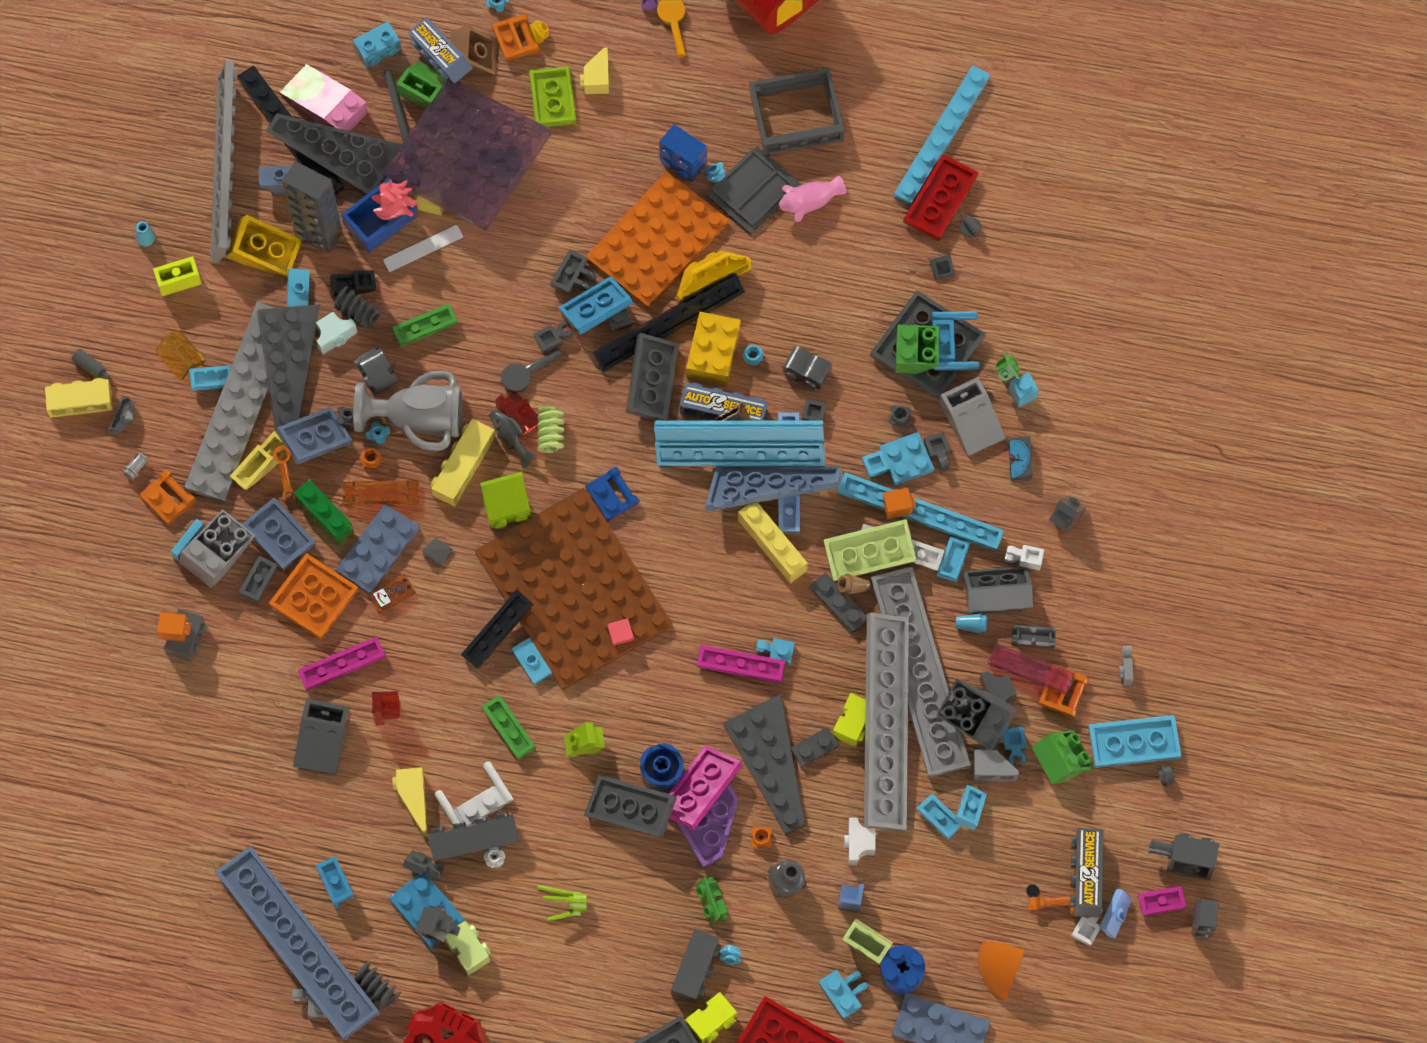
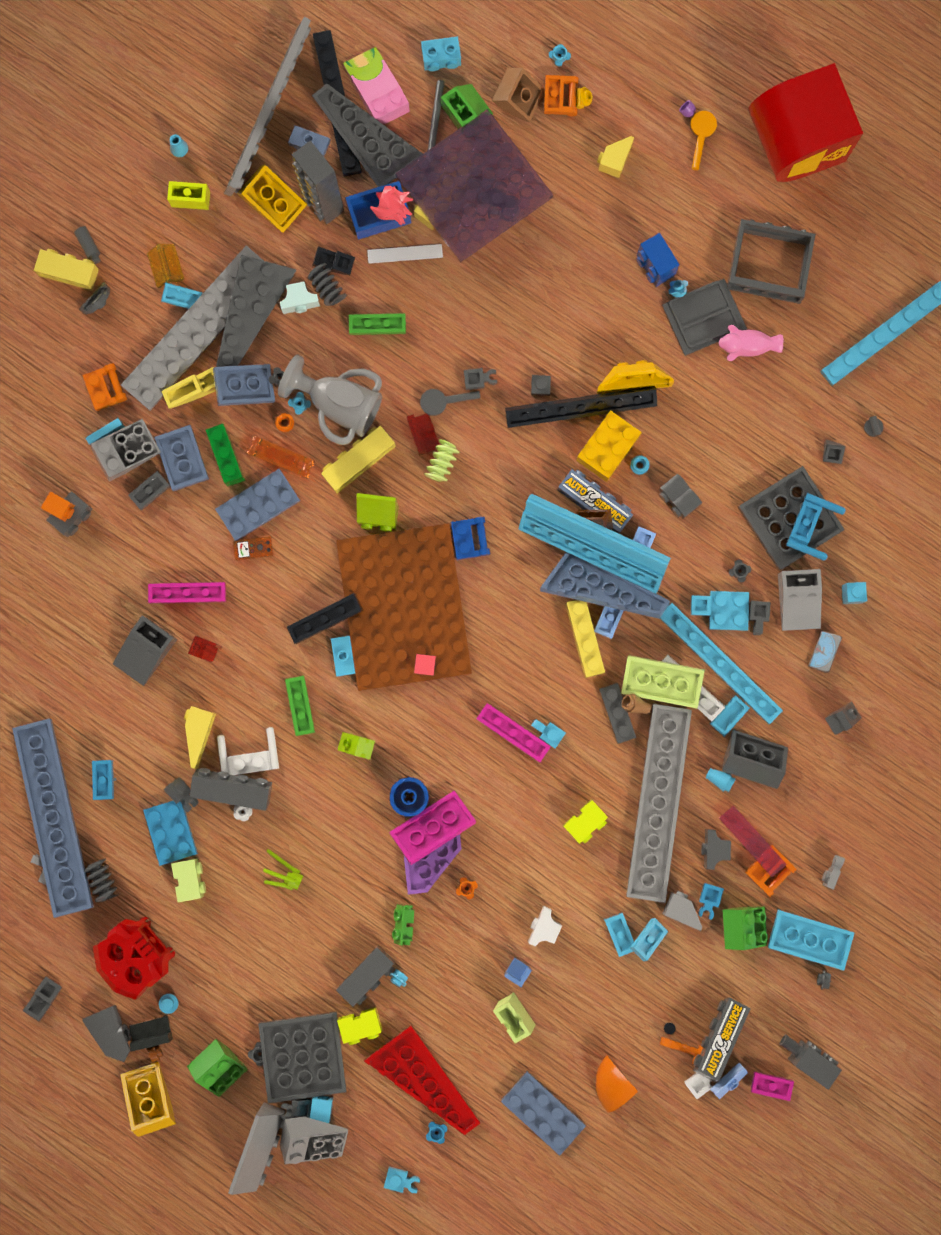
camera: 25 degrees right, 15 degrees up
light grey pin [123,452,148,480] -> none
orange plate [269,553,359,640] -> none
orange brick [273,446,295,501] -> none
medium azure plate [286,268,310,307] -> none
dark grey brick [354,345,400,395] -> none
sand blue brick [408,17,473,84] -> none
dark grey brick [415,906,461,943] -> none
dark grey slope [423,538,453,566] -> none
dark grey animal [489,409,537,469] -> none
lime tile [529,66,576,128] -> none
dark grey hinge [550,249,597,295] -> none
dark azure plate [559,276,633,335] -> none
dark grey plate [584,775,677,839] -> none
orange plate [586,171,729,309] -> none
dark grey plate [626,333,679,421] -> none
dark grey wing [723,694,805,836] -> none
dark grey piece [768,860,807,898] -> none
dark grey plate [791,727,839,768] -> none
dark grey plate [801,399,827,421] -> none
medium azure hinge [818,970,869,1020] -> none
light grey plate [864,612,909,831] -> none
blue brick [880,945,925,995] -> none
orange brick [882,488,916,519] -> none
bright green slope [895,325,939,374] -> none
red plate [903,154,979,241] -> none
dark grey slope [936,678,1018,750] -> none
bright green hinge [996,351,1020,381] -> none
white plate [1004,545,1044,571] -> none
dark grey hinge [1011,624,1056,648] -> none
dark grey brick [1191,899,1219,940] -> none

